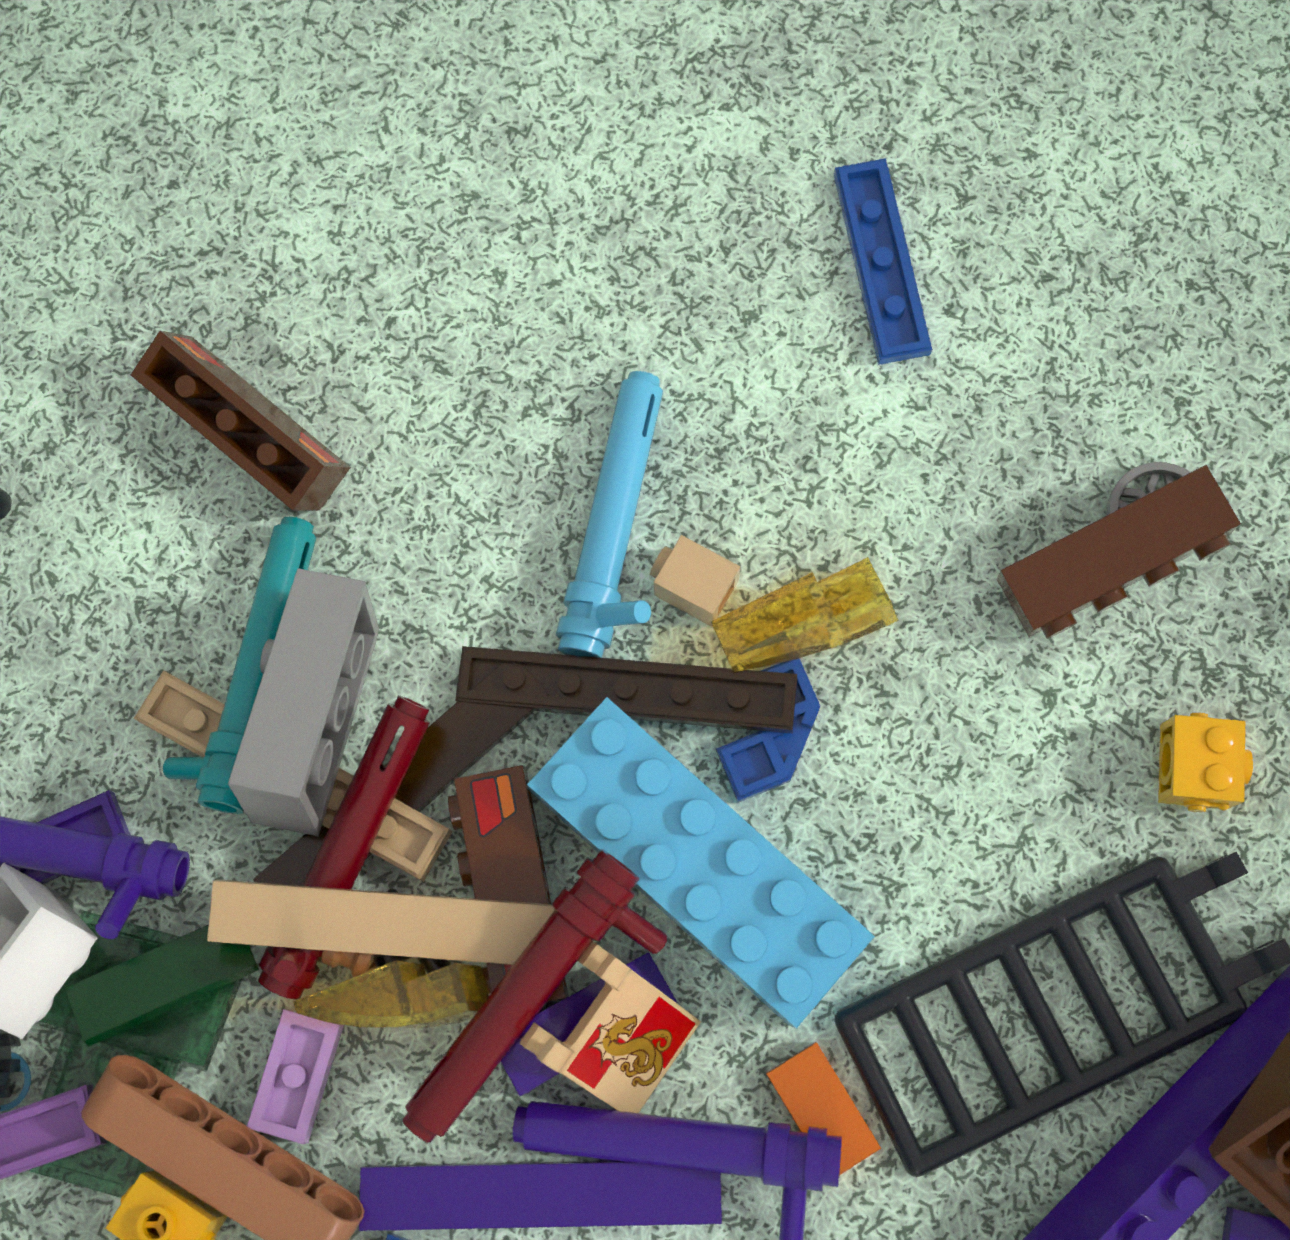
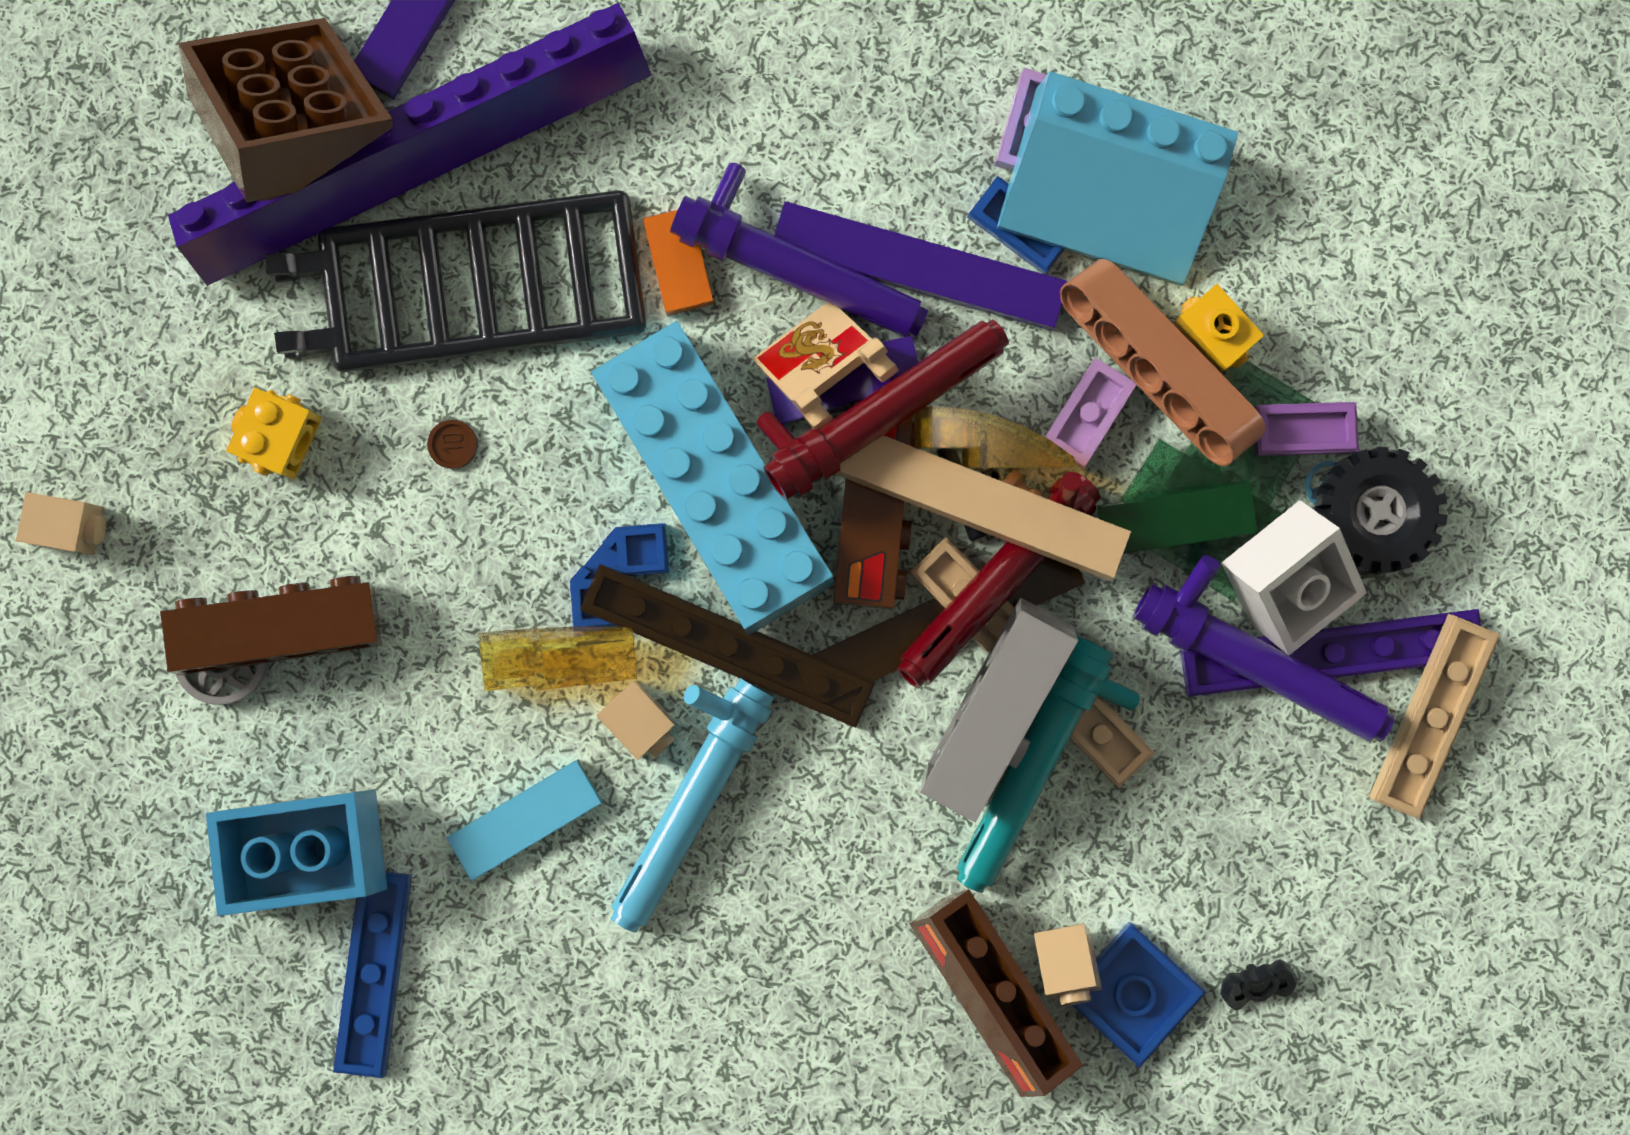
camera: 165 degrees left, 10 degrees up
none -> dark azure brick [206,789,388,916]
none -> reddish brown piece [427,420,478,469]
none -> medium azure tile [446,759,603,881]
none -> tan brick [1034,924,1102,1006]
none -> blue tile [1072,922,1207,1068]

